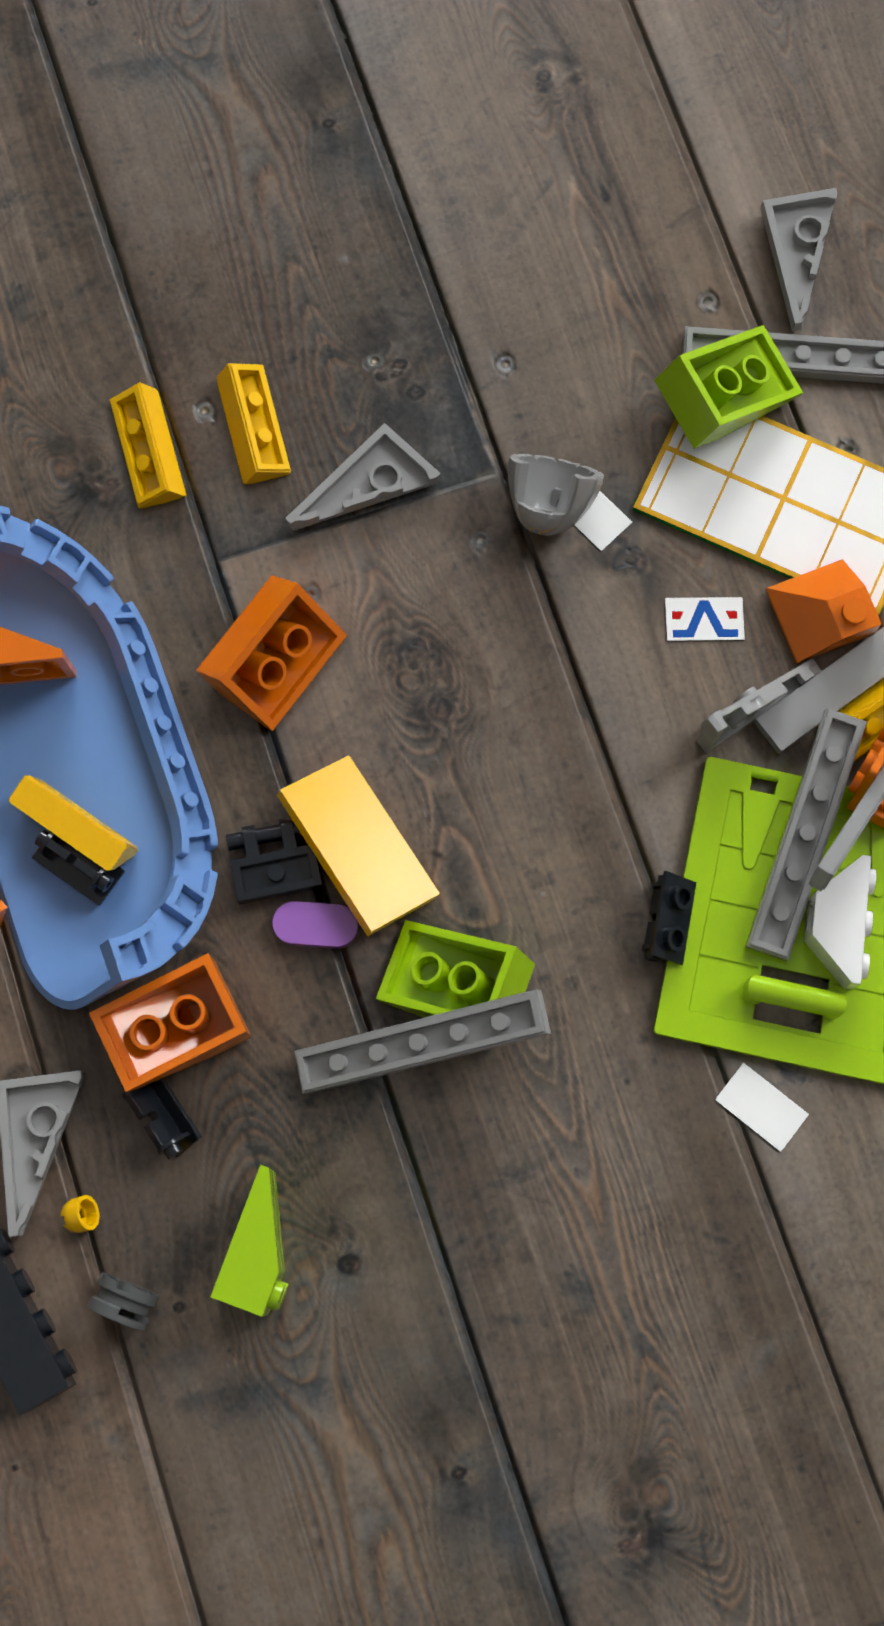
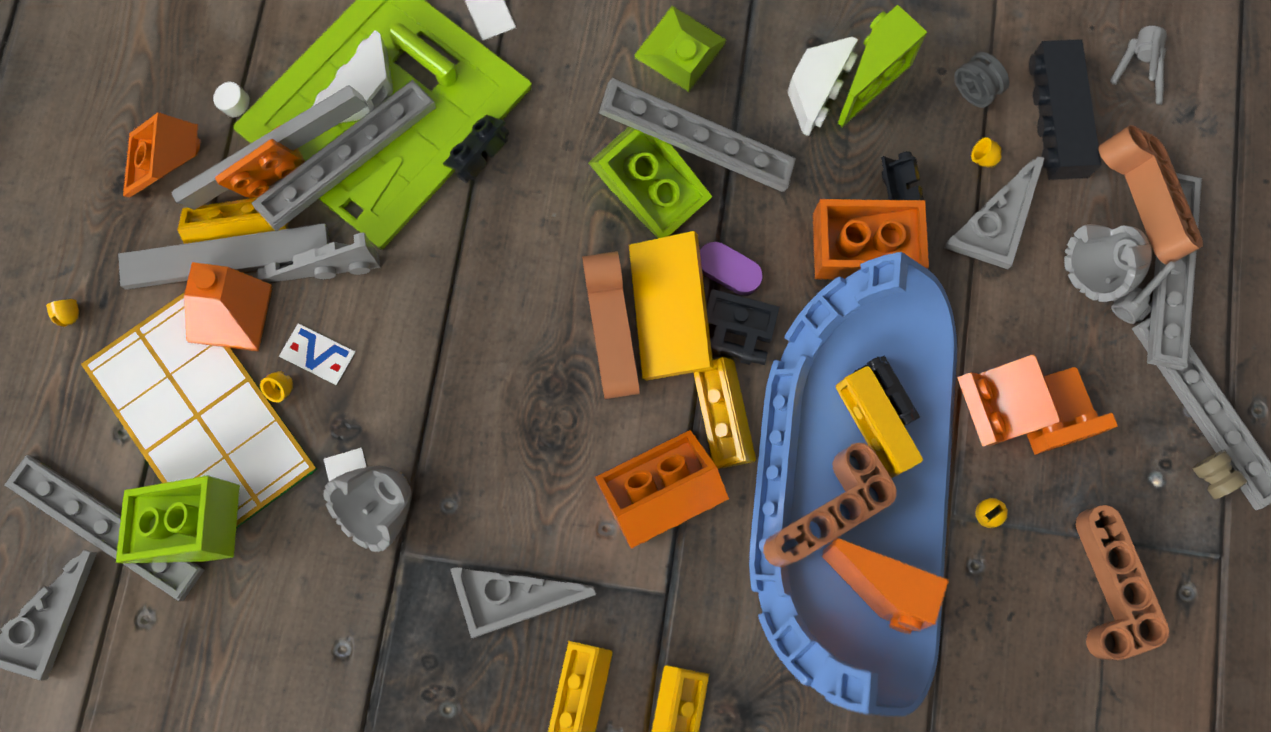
camera: 150 degrees left, 0 degrees up
none -> yellow hinge [260,371,293,403]
none -> nougat beam [582,251,640,399]
none -> lime slope [635,6,726,92]
none -> yellow slope [693,357,756,469]
none -> nougat beam [763,443,896,567]
none -> white slope [788,37,858,136]

